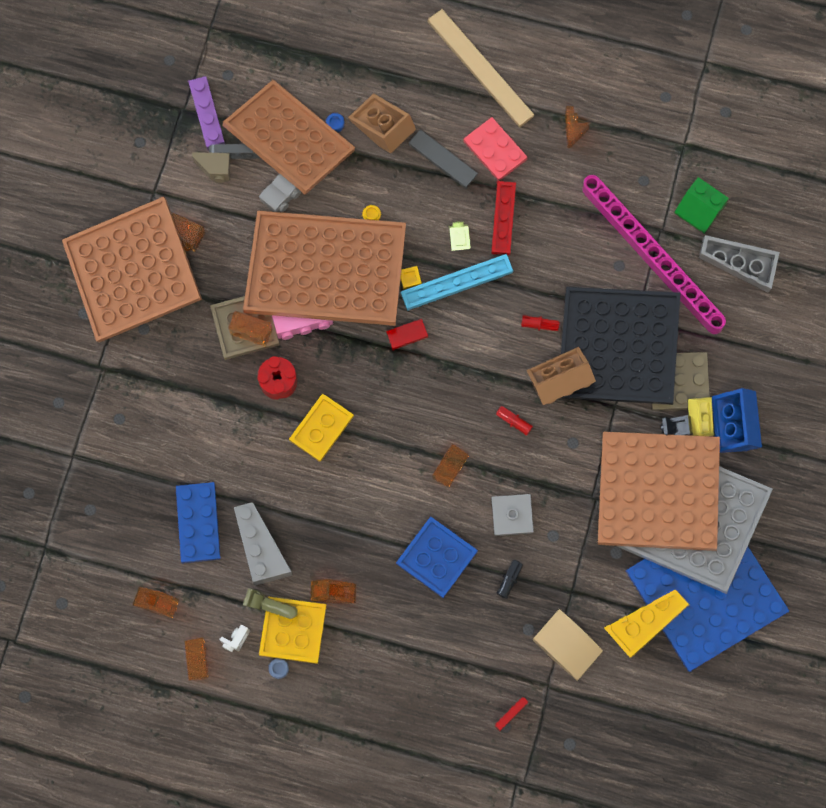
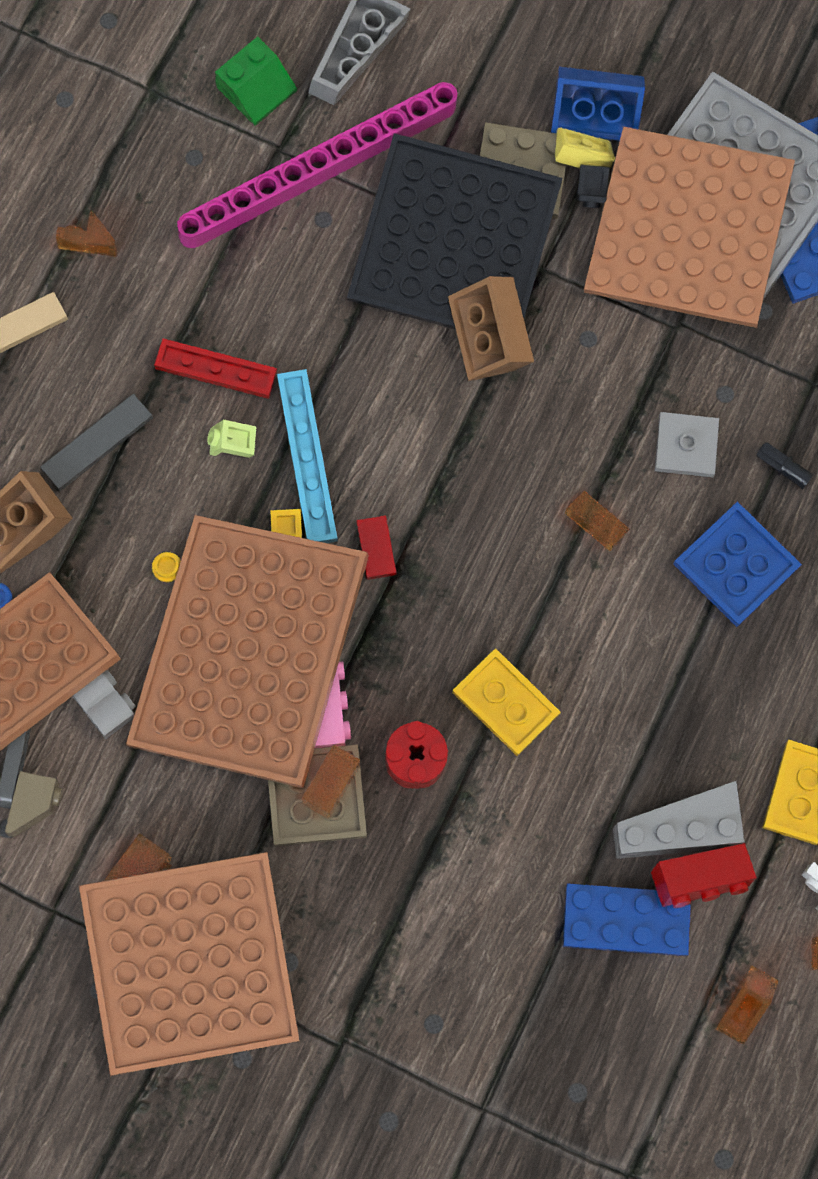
camera: 90 degrees left, 0 degrees up
olive piece [243,588,298,619] -> none
clear orange slope [311,579,356,604] -> none
coral plate [463,117,527,181] -> none
red axle [496,406,533,436] -> none
red axle [521,315,560,331] -> none
none -> red brick [651,843,757,908]

